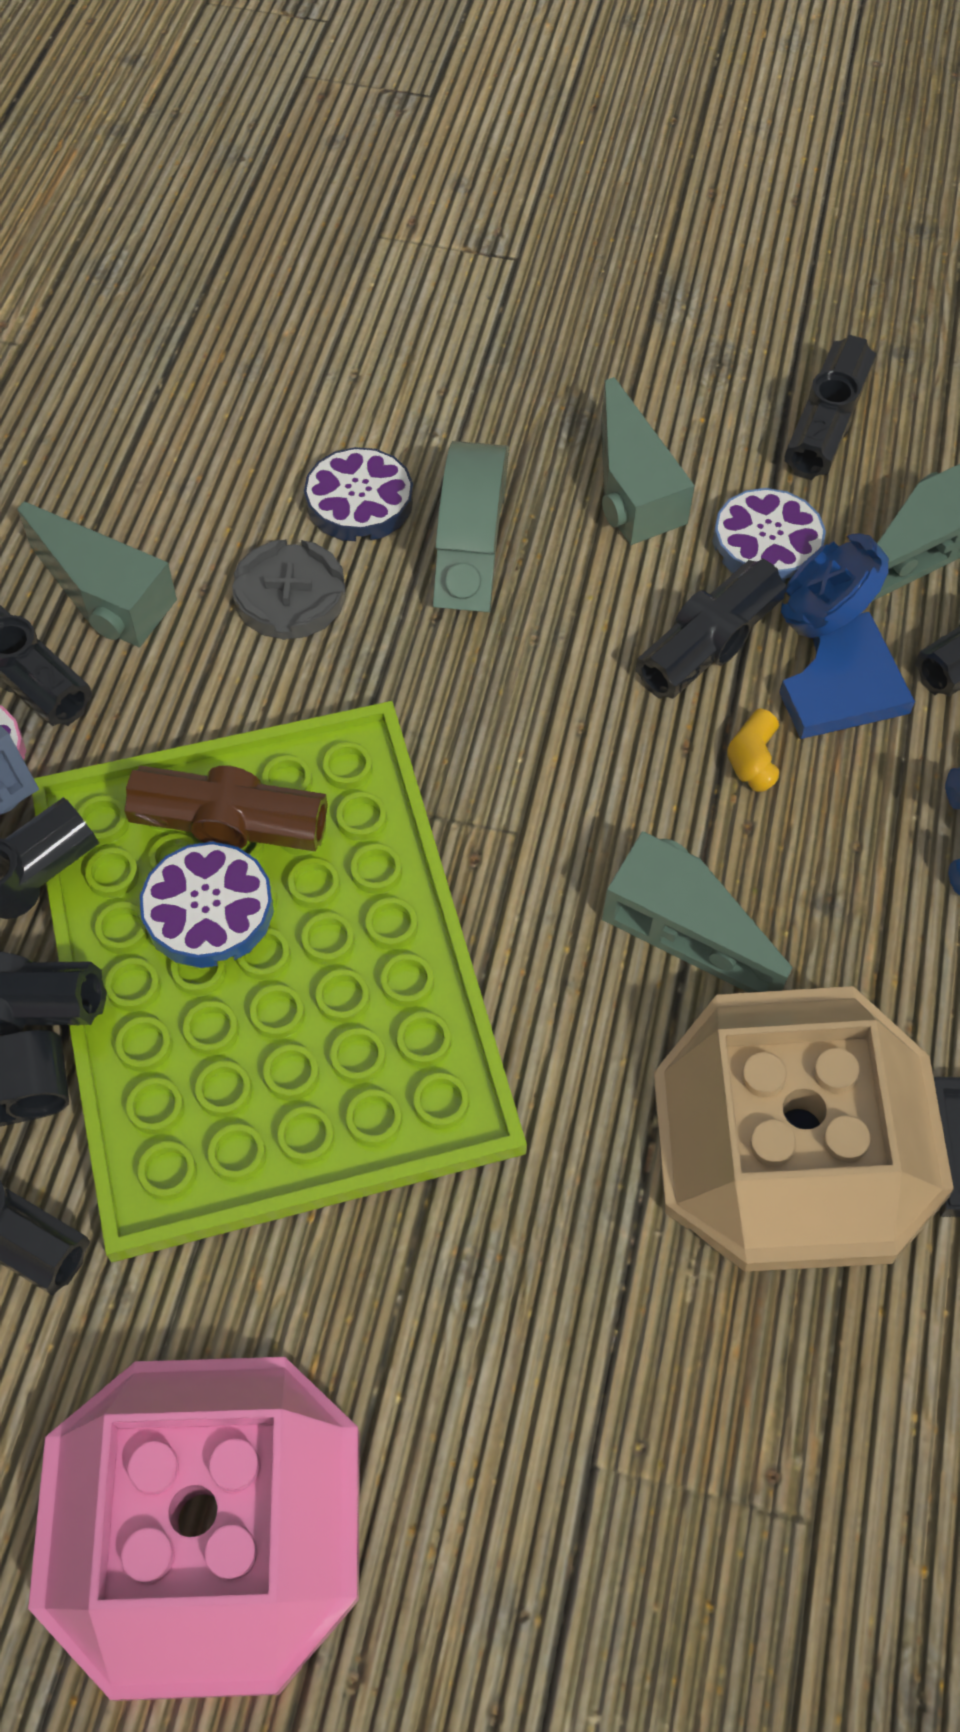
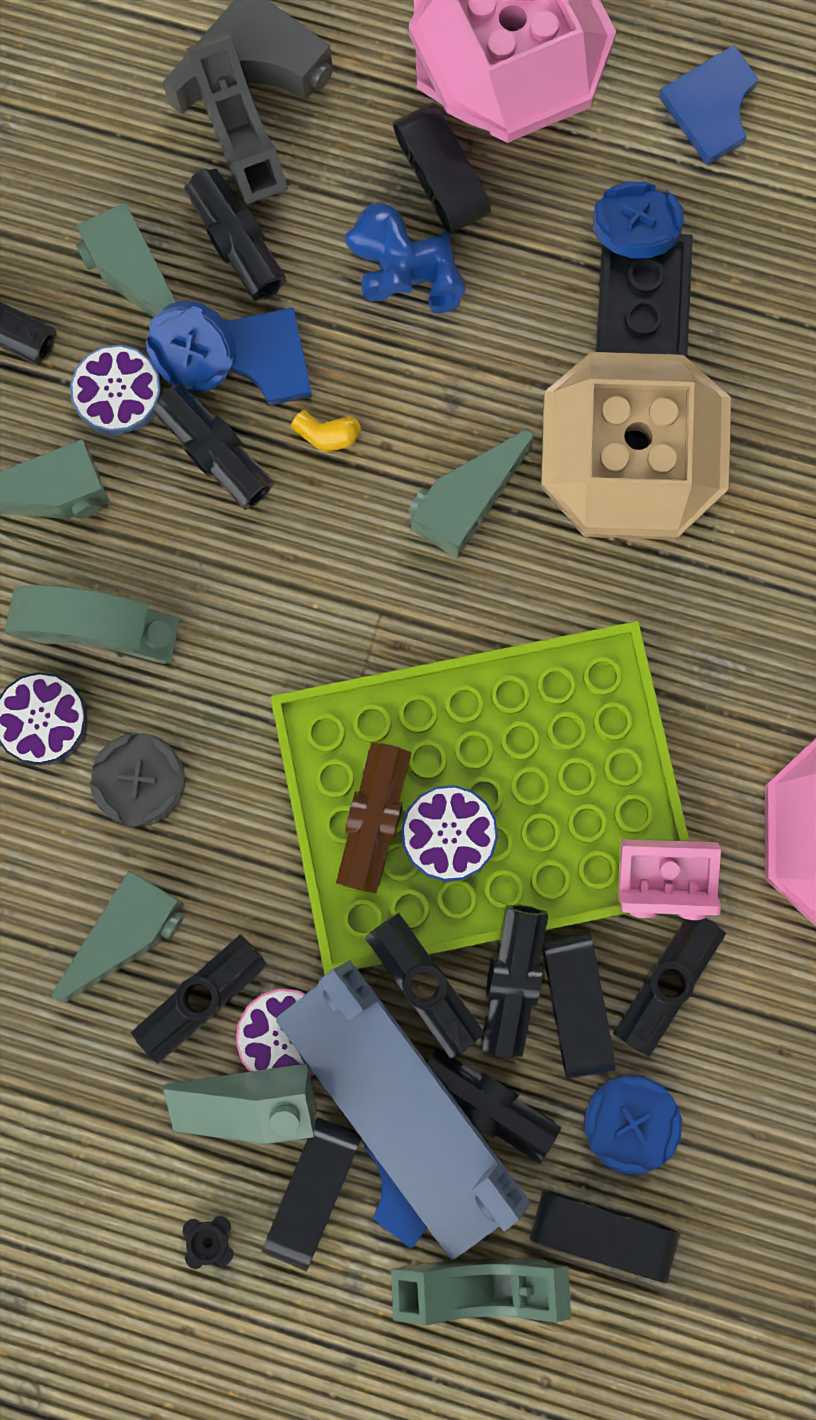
camera: 80 degrees left, 20 degrees up
none -> bright pink bracket [618,839,721,920]

